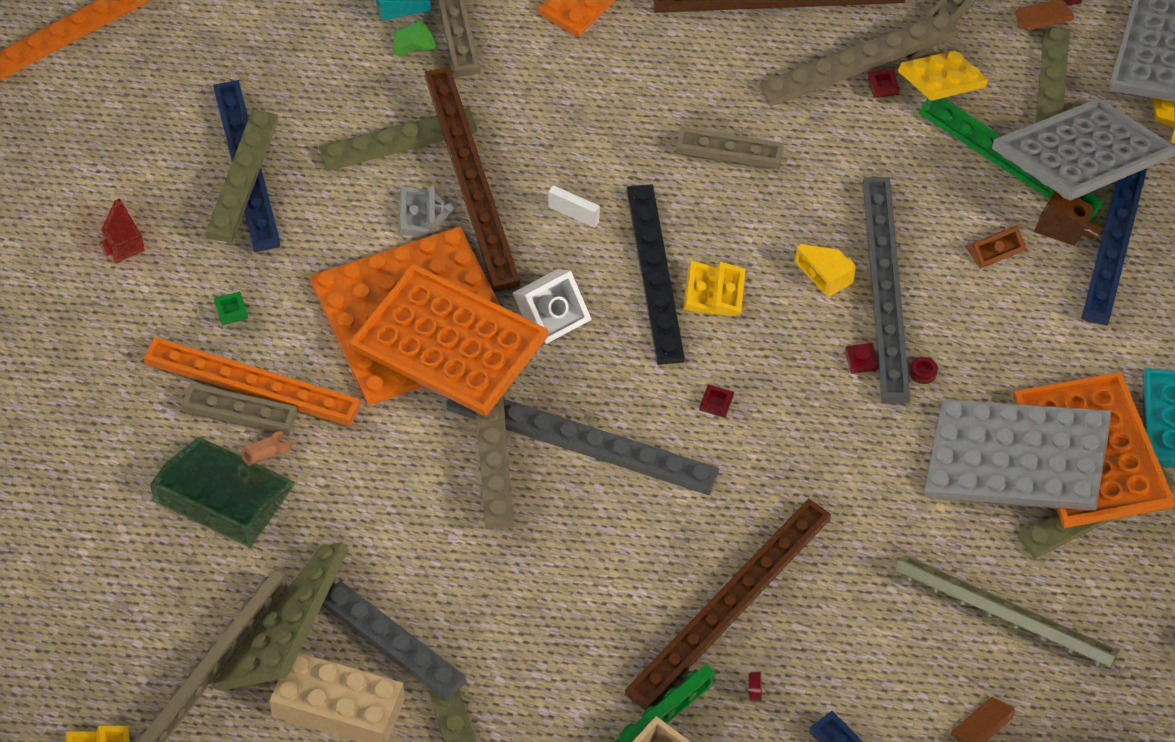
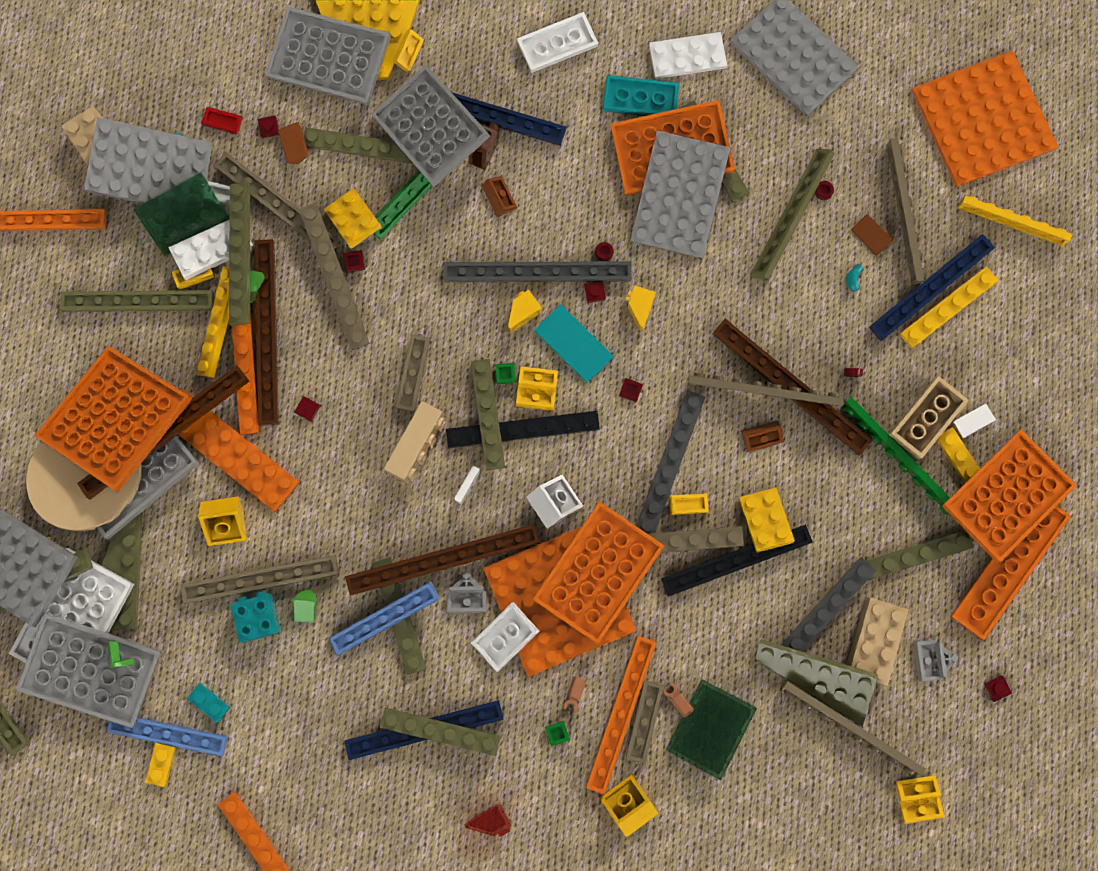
camera: 90 degrees left, 25 degrees up
none -> dark red tile [294,396,321,422]
none -> medium blue tile [329,582,440,656]
none -> tan brick [384,401,446,485]
none -> olive plate [471,359,505,471]
none -> white tile [471,602,540,672]
none -> green plate [495,363,516,384]
none -> teal tile [534,304,614,383]
none -> nougat bar [563,677,586,713]
none -> yellow slope [600,774,659,838]
none -> yellow slope [626,285,656,331]
none -> black plate [661,524,813,597]
none -> yellow tile [668,493,709,515]
none -> dark tan plate [688,372,844,406]
none -> yellow plate [739,487,795,553]
none -> dark orange slope [741,421,784,452]
none -> dark red tile [815,181,834,200]
none -> teal arm [845,264,864,292]

